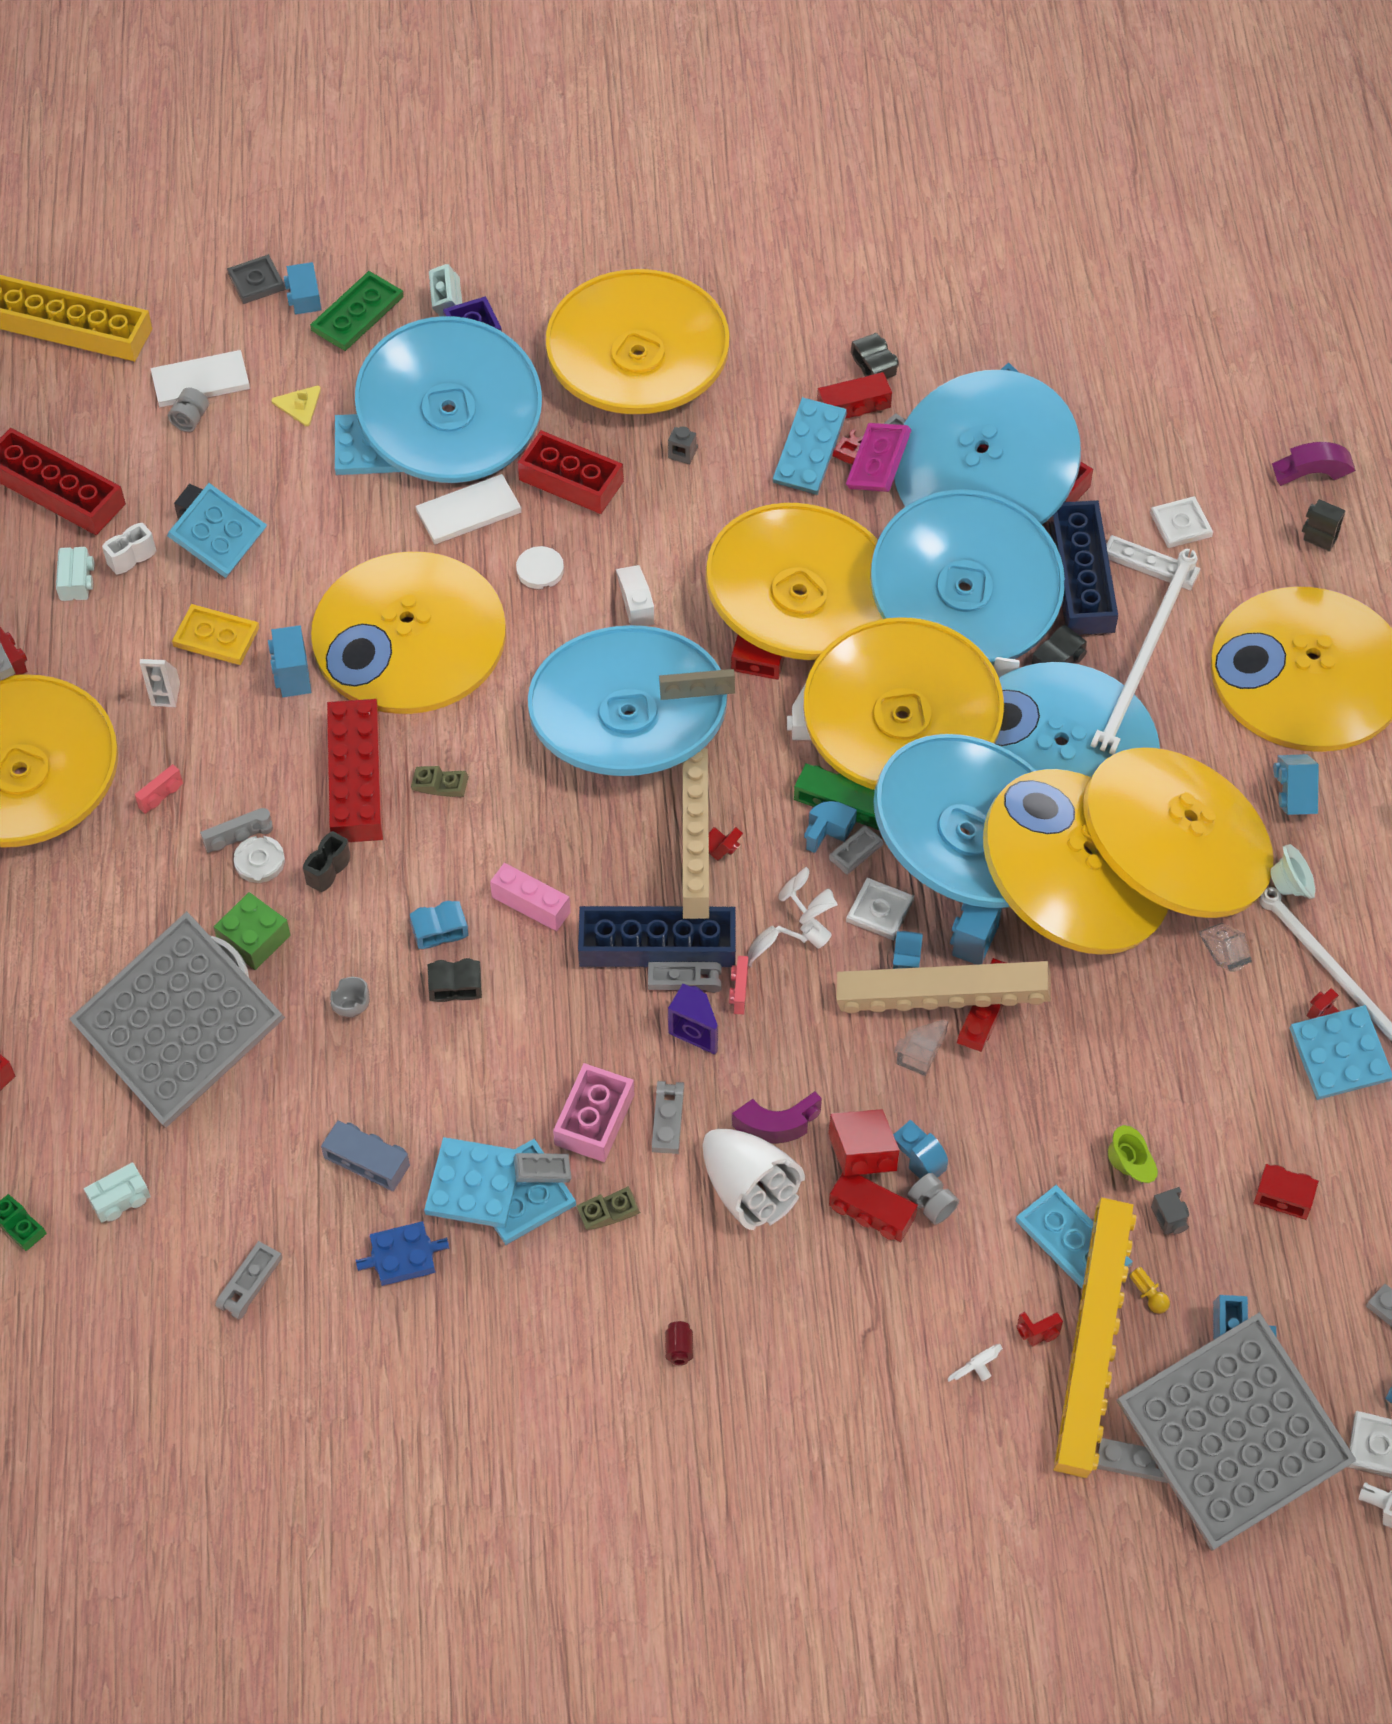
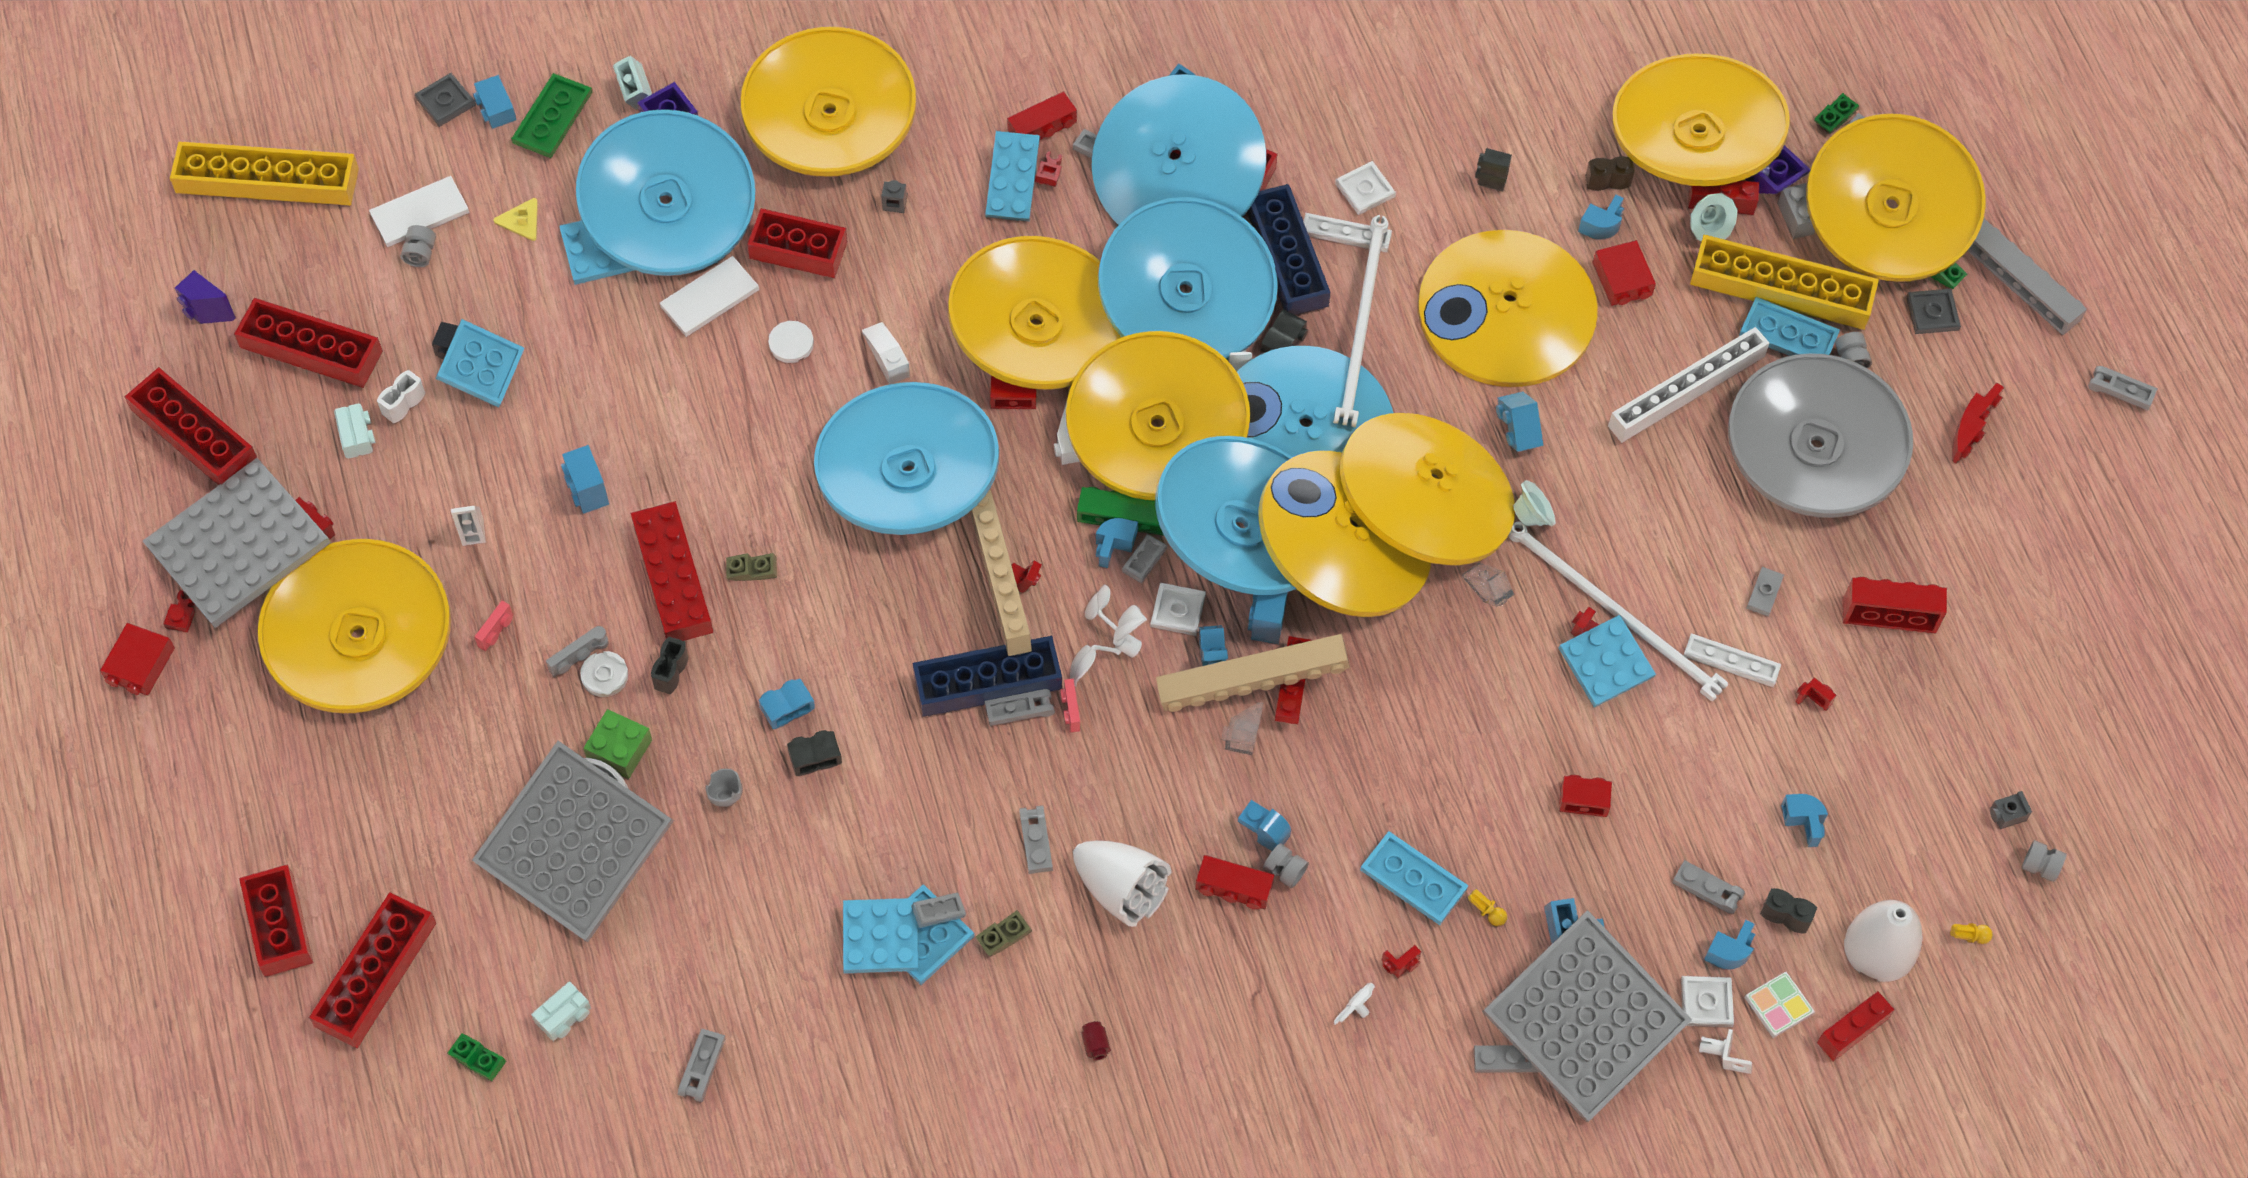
camera: 15 degrees left, 5 degrees up
yellow plate [172,604,260,665] -> none
yellow dish [311,552,506,714] -> none
sand blue brick [321,1120,410,1192] -> none
blue plate [355,1221,450,1286] -> none
bright pink brick [490,863,571,931] -> none
bright pink brick [553,1063,634,1162] -> none
dark tan plate [659,669,735,700] -> none
dark purple slope [668,984,718,1055] -> none
magenta arch [732,1091,822,1144] -> none
brick [828,1109,899,1176] -> none
dark pink plate [846,423,912,492] -> none
pearl dark grey brick [851,333,899,379] -> none
yellow brick [1053,1197,1136,1478] -> none
lime piece [1108,1125,1158,1183] -> none
dark grey brick [1151,1187,1189,1235] -> none
magenta arch [1272,442,1356,486] -> none

